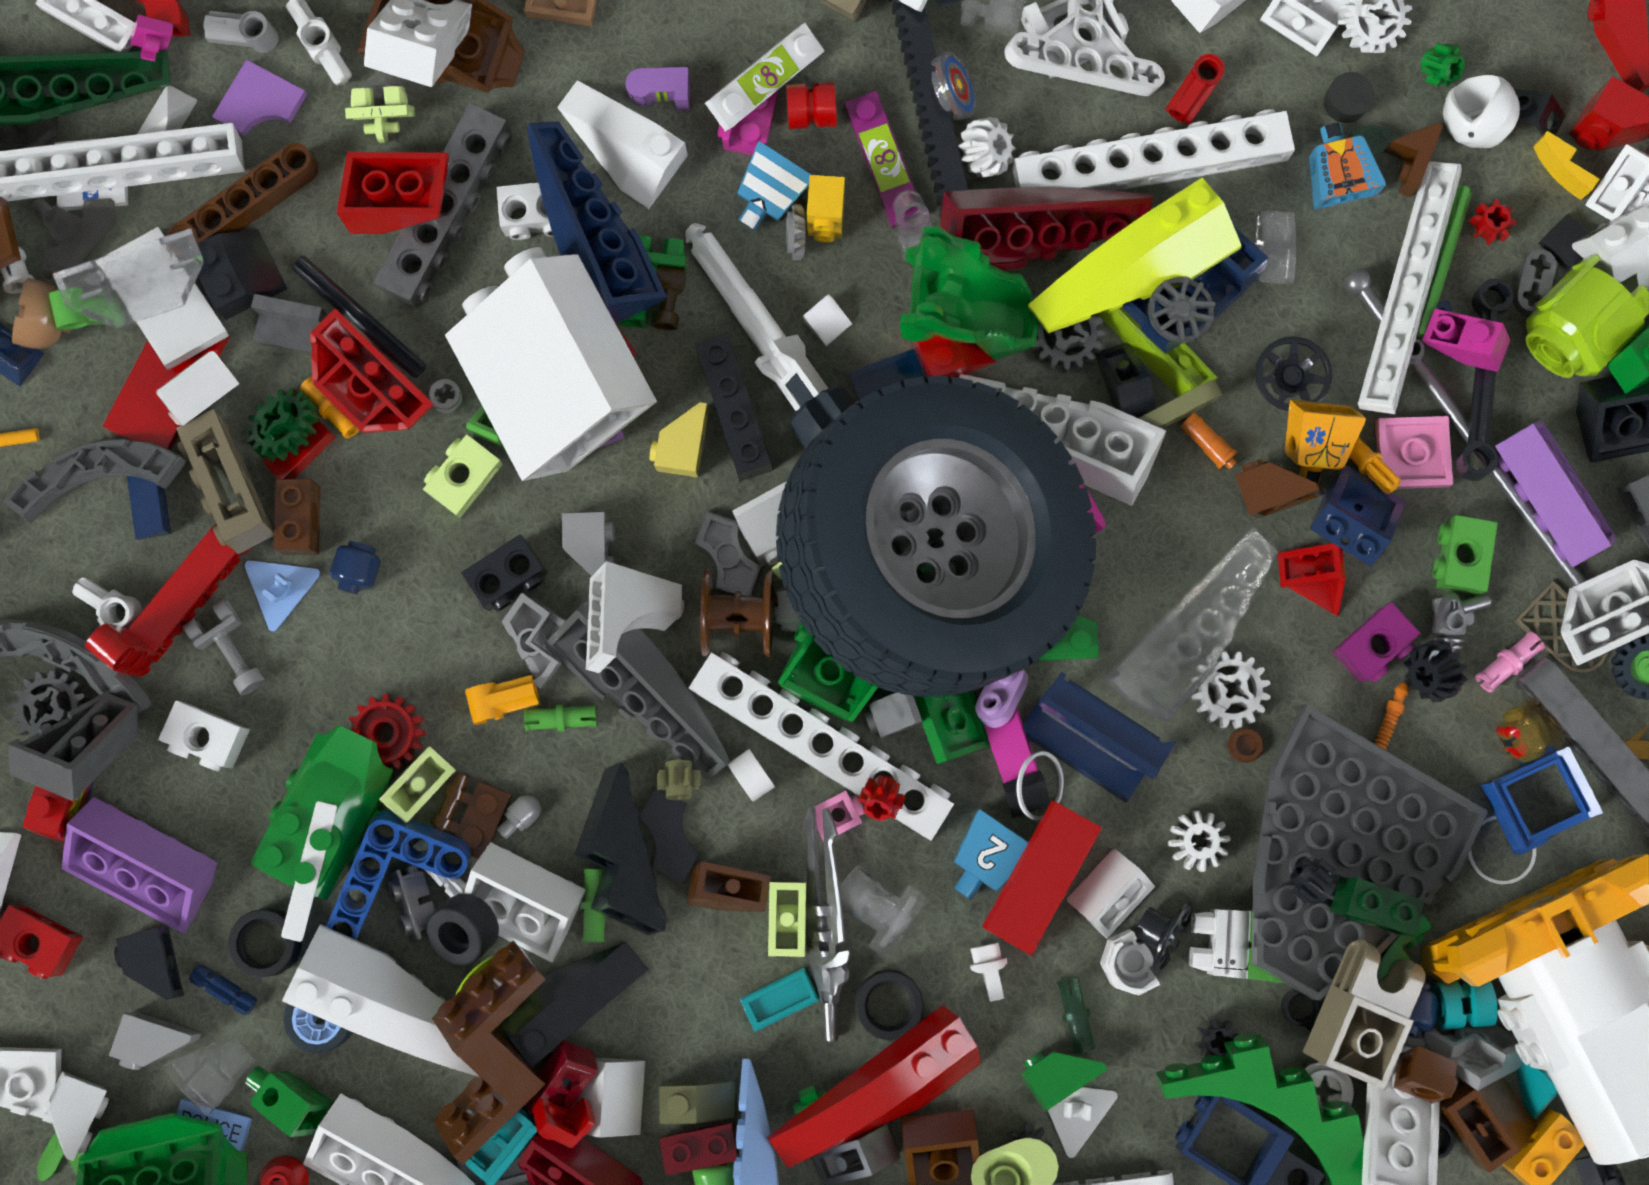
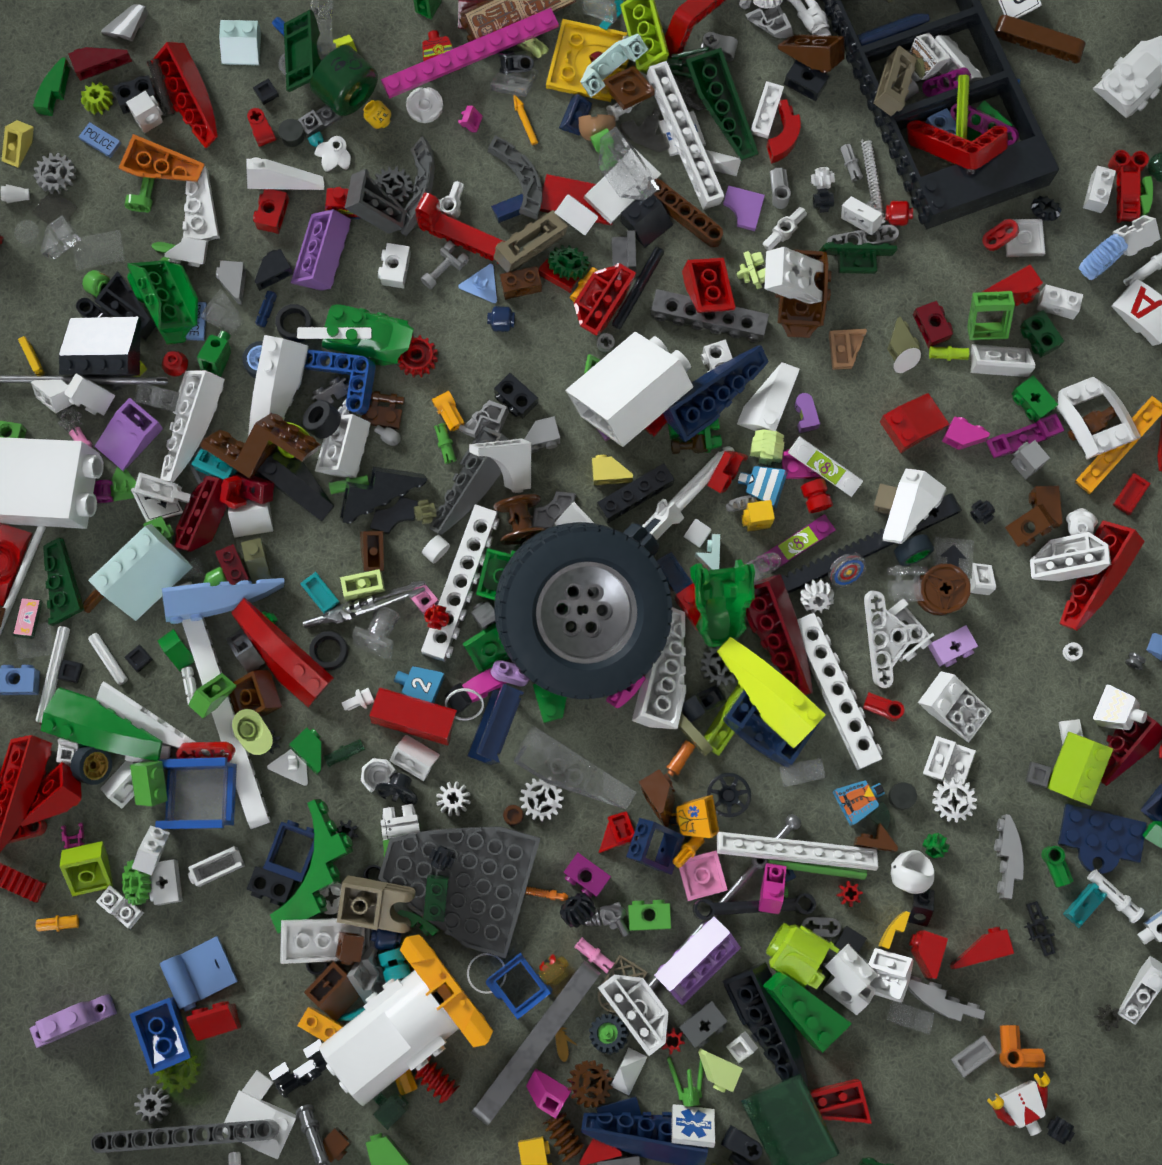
camera: 70 degrees right, 5 degrees down
dark pink tile [131,15,173,62] -> none
yellowish green slope [379,746,456,823] -> none
yellowish green brick [423,434,503,518] -> none
dark grey wheel [1148,277,1215,343] -> none
none -> light aqua slope [695,534,720,570]
none -> red slope [707,451,749,493]
none -> yellowish green hair [750,429,785,465]

